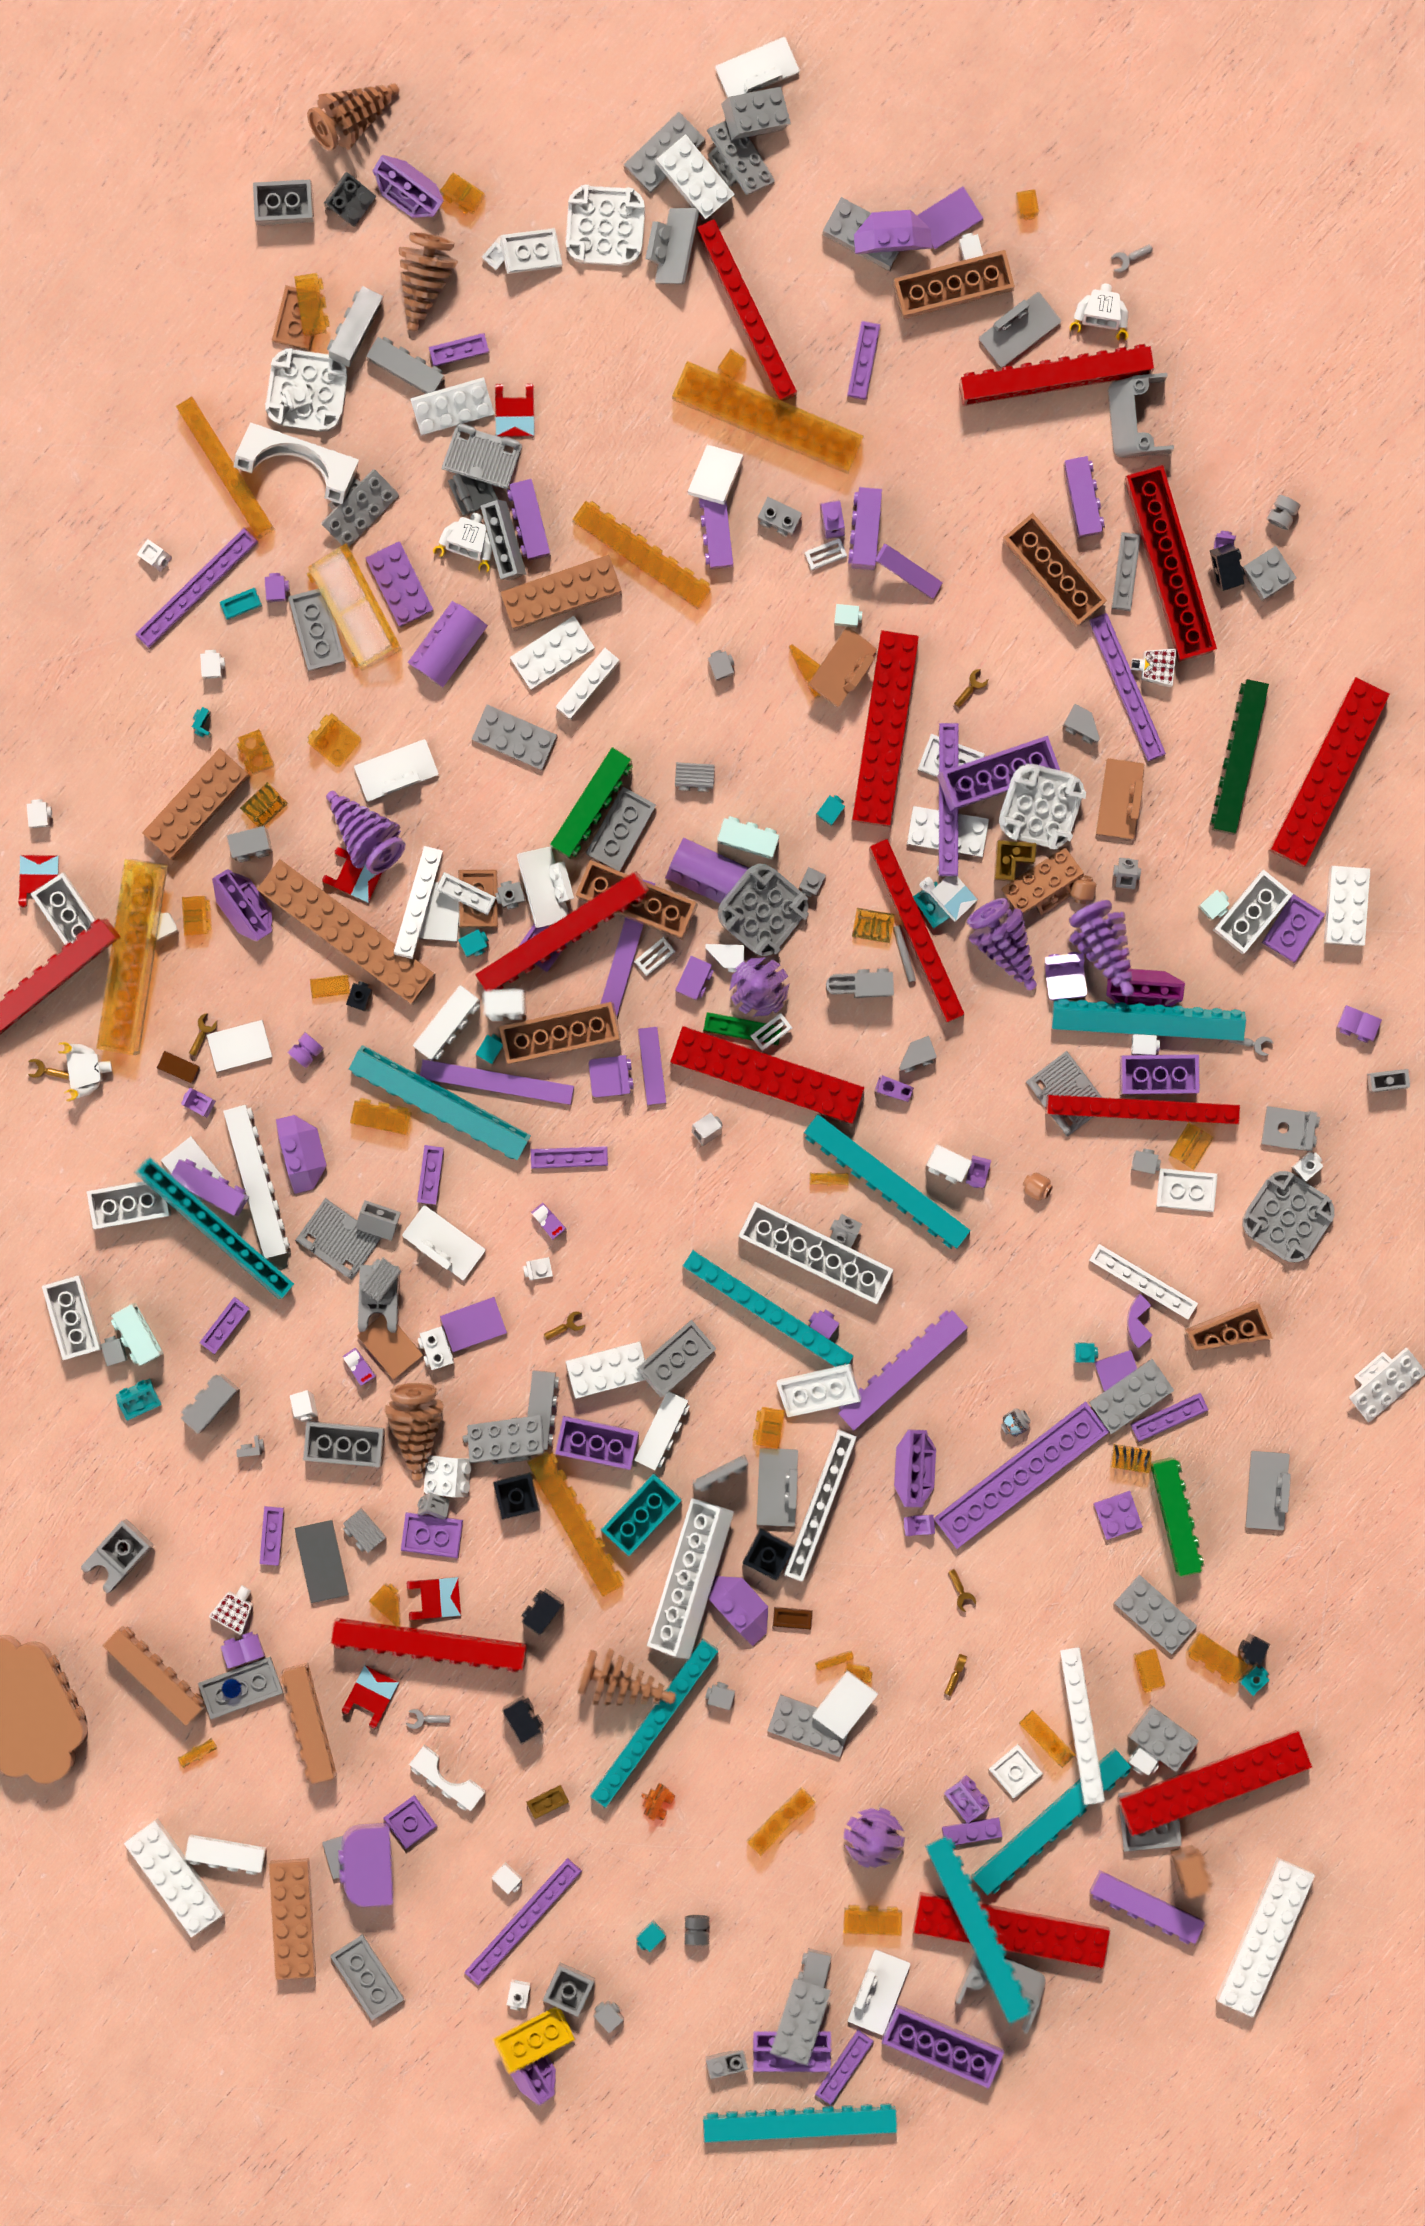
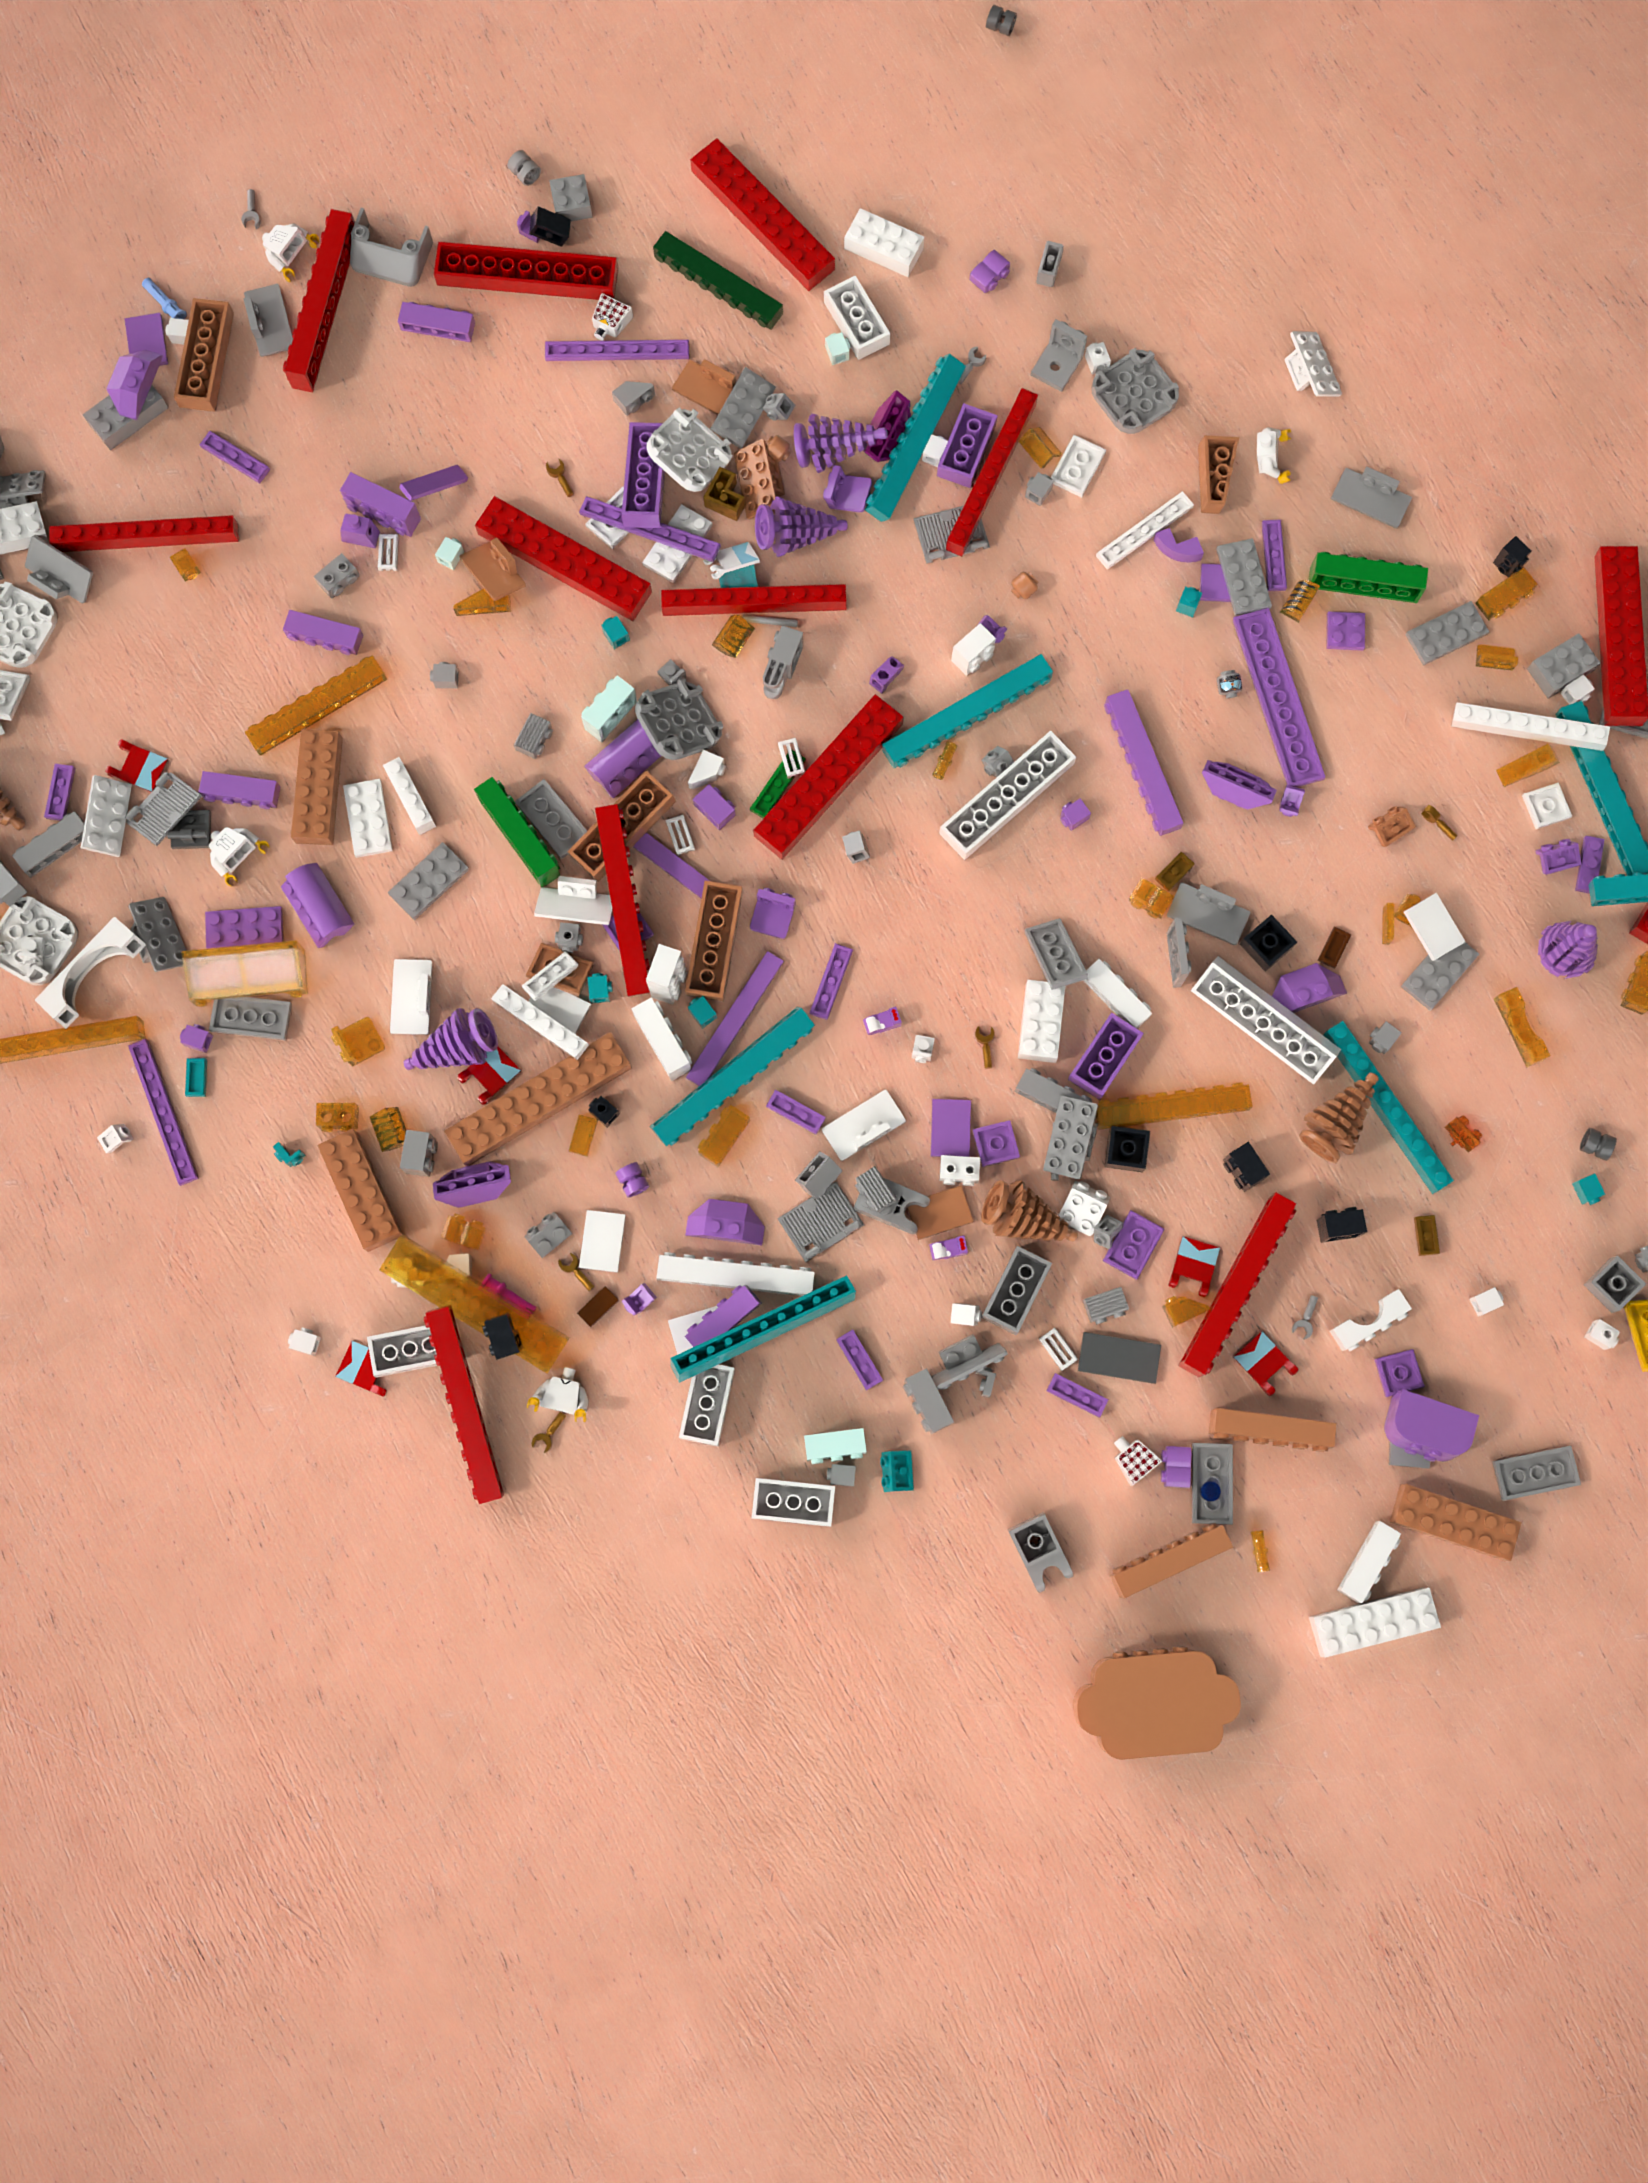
camera: 70 degrees left, 10 degrees down
white brick [200,650,225,679] -> none
medium lavender tile [464,1858,582,1985] -> none
light grey brick [481,500,527,580] -> none
teal brick [601,1473,682,1556] -> none
medium lavender tile [638,1027,666,1105] -> none
clear yellow brick [672,361,864,474] -> none
teal brick [683,1250,853,1367] -> none
white tile [688,445,743,505] -> none
medium lavender plant [729,957,790,1017] -> none
white plate [776,1364,861,1417] -> none
white brick [784,1429,856,1582] -> none
light grey slope [899,1036,937,1073] -> none
pearl gold piece [948,1569,976,1612] -> none
nougat brick [1002,513,1107,628] -> none
clear yellow brick [1015,189,1039,220] -> none
light grey tile [1111,532,1141,611] -> none
teal brick [1238,1665,1270,1696] -> none
medium lavender tile [1262,894,1325,963] -> none
none -> light blue pin [142,278,187,319]
none -> dark pink pin [480,1273,537,1318]
none -> black brick [482,1312,524,1360]
none -> light grey bracket [524,1212,572,1258]
none -> light grey plate [710,367,776,449]
none -> light grey bracket [931,1334,1008,1390]
none -> medium lavender plate [973,1120,1020,1167]
none -> white tile [1039,1328,1078,1371]
none -> pearl gold plate [1155,851,1195,892]
none -> white torso [1257,427,1291,484]
none -> nougat bracket [1368,806,1416,847]

